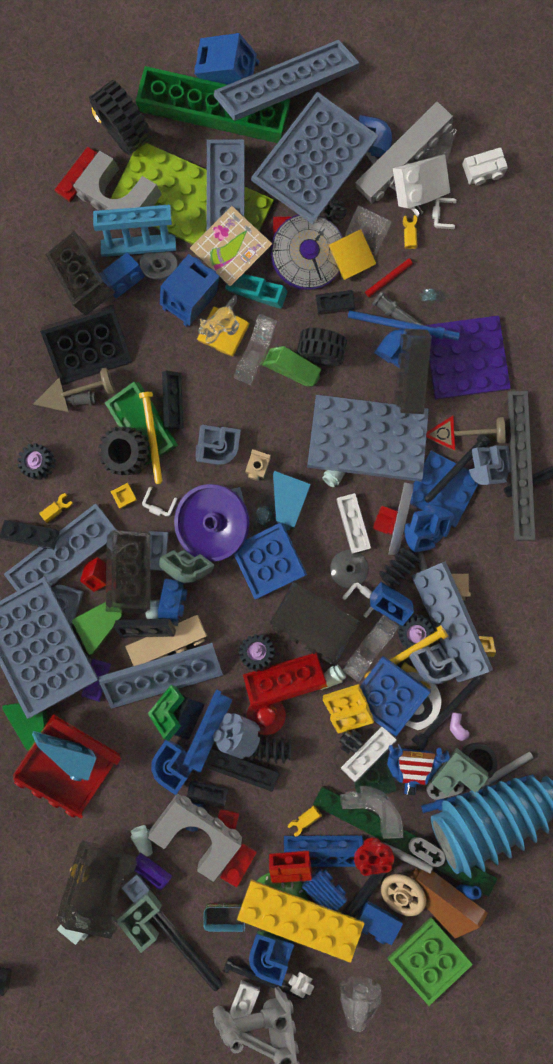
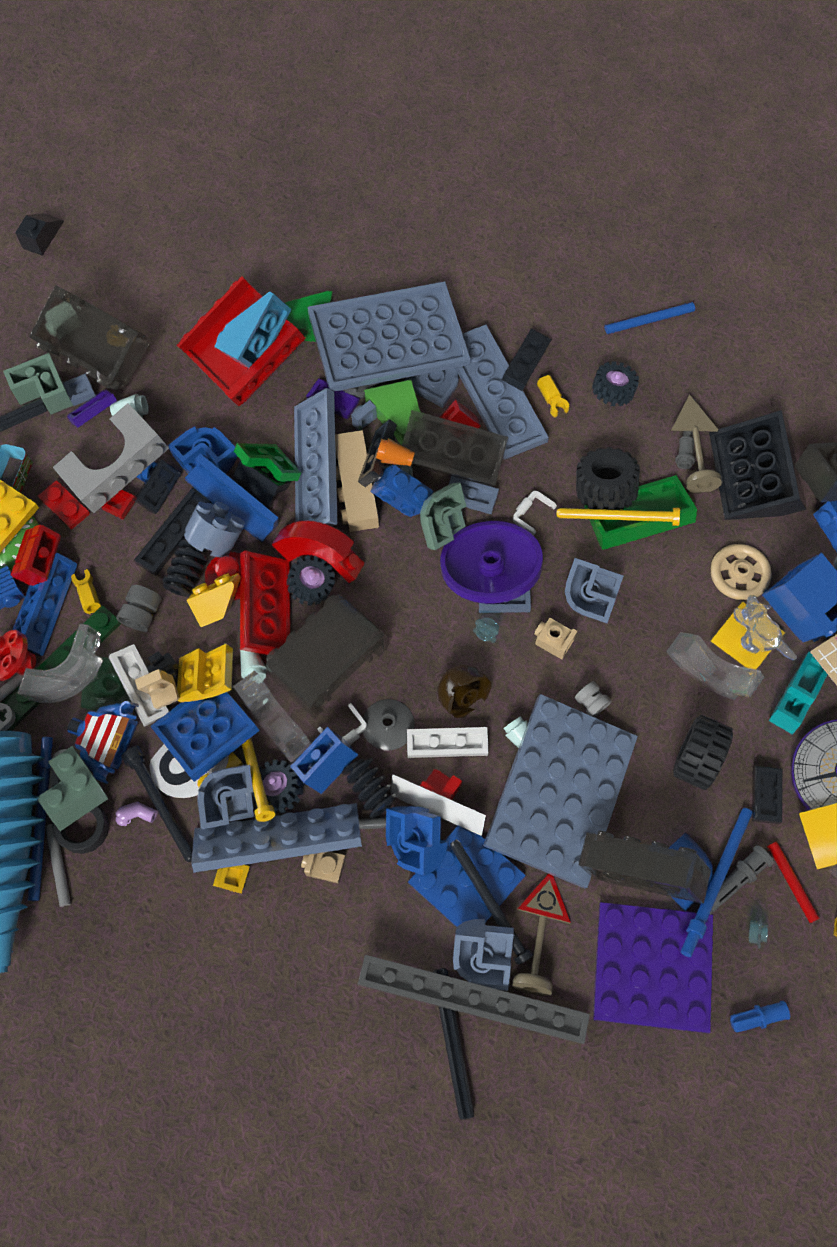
camera: 105 degrees right, 15 degrees down
yellow plate [111,483,137,509] -> none
black plate [162,370,184,429] -> none
blue plate [234,522,307,599] -> none
bright green slope [262,346,321,386] -> none
dark azure slope [273,471,310,530] -> none
none -> dark grey wheel [116,585,162,632]
none -> tan bracket [135,669,179,709]
none -> yellow slope [187,573,241,627]
none -> red arch [272,521,364,583]
none -> sand blue plate [351,400,377,431]
none -> orange cone [376,438,415,466]
none -> dark brown cylinder [437,664,491,718]
none -> light grey wheel [575,681,612,717]
none -> tan plate [711,544,772,600]
none -> blue axle [730,1001,790,1032]

